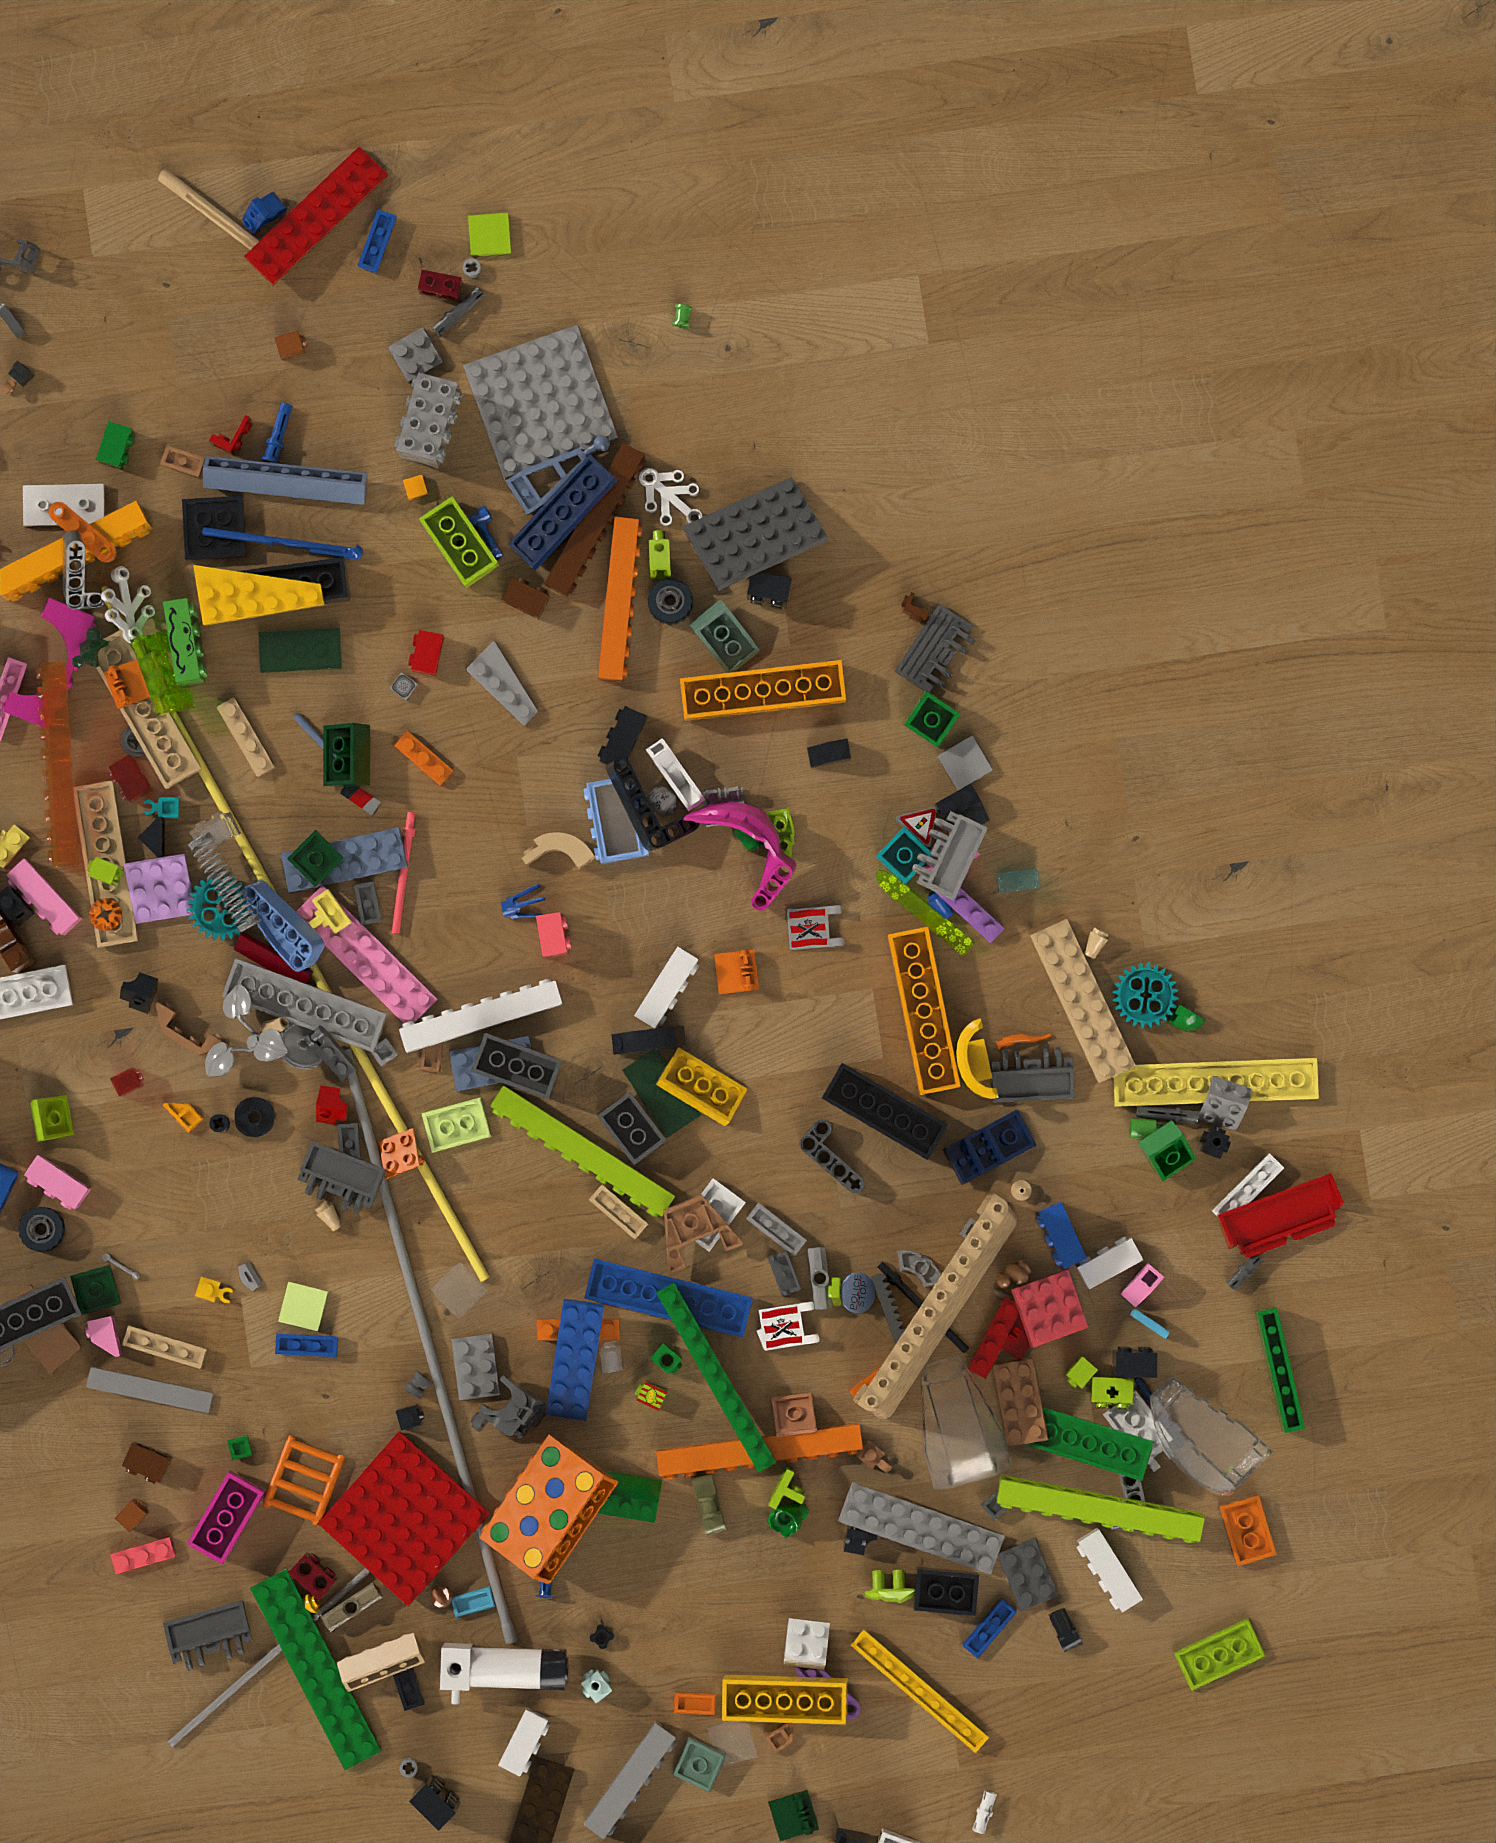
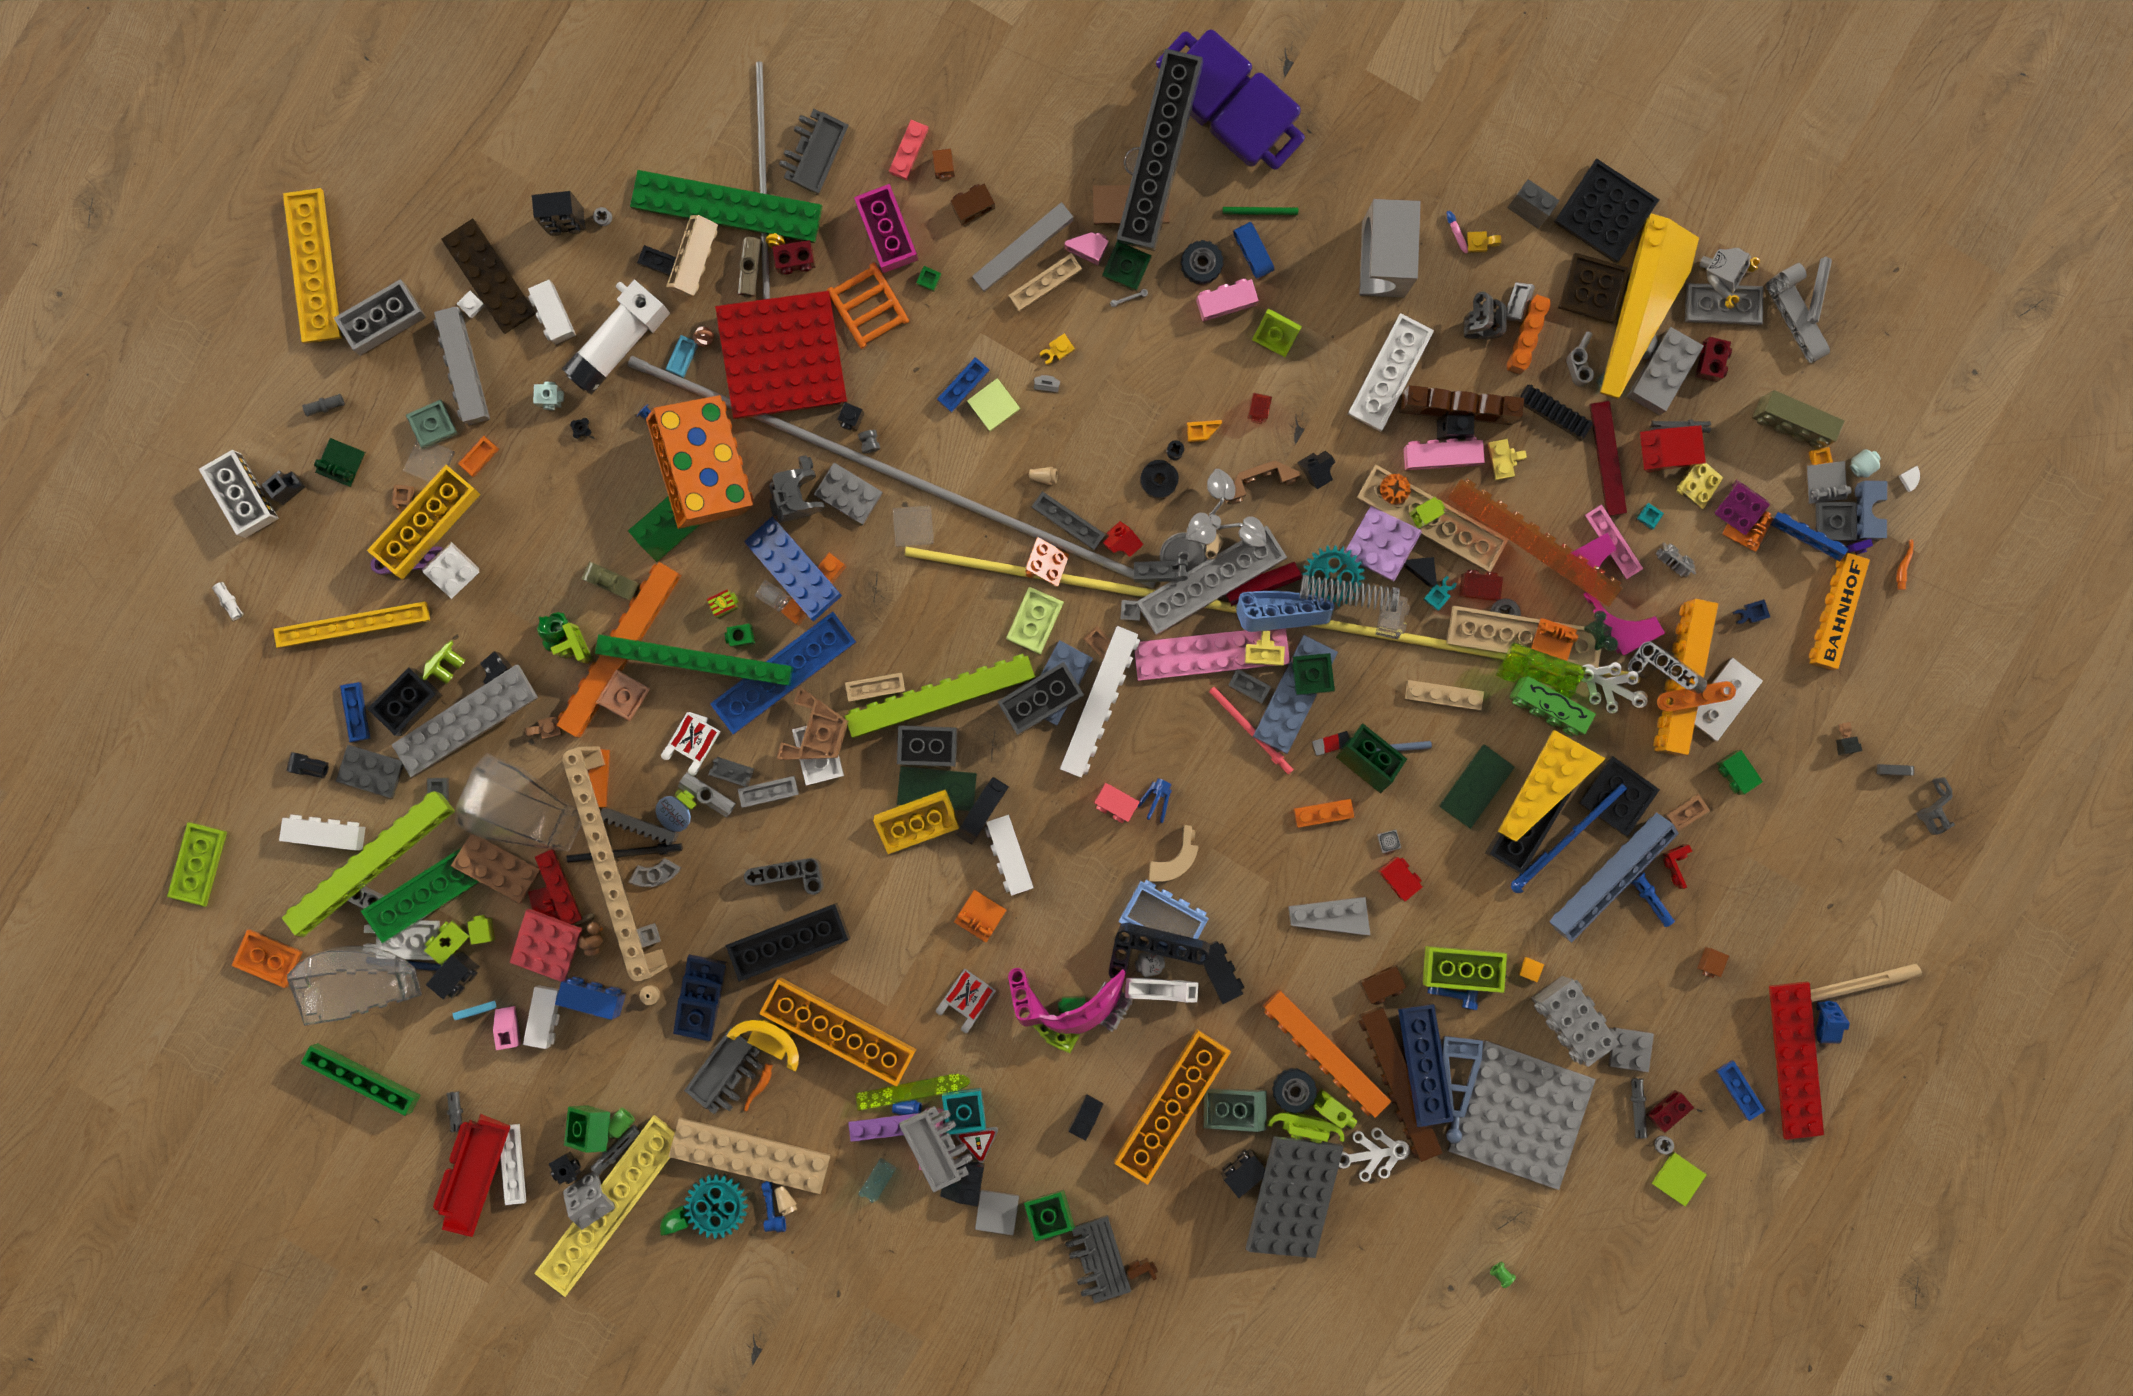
camera: 125 degrees right, 0 degrees up
dark grey hinge [297,1141,387,1214] -> none
none -> white plate [457,291,485,318]
none -> blue brick [762,1181,786,1233]
none -> lime plate [1267,1112,1344,1143]

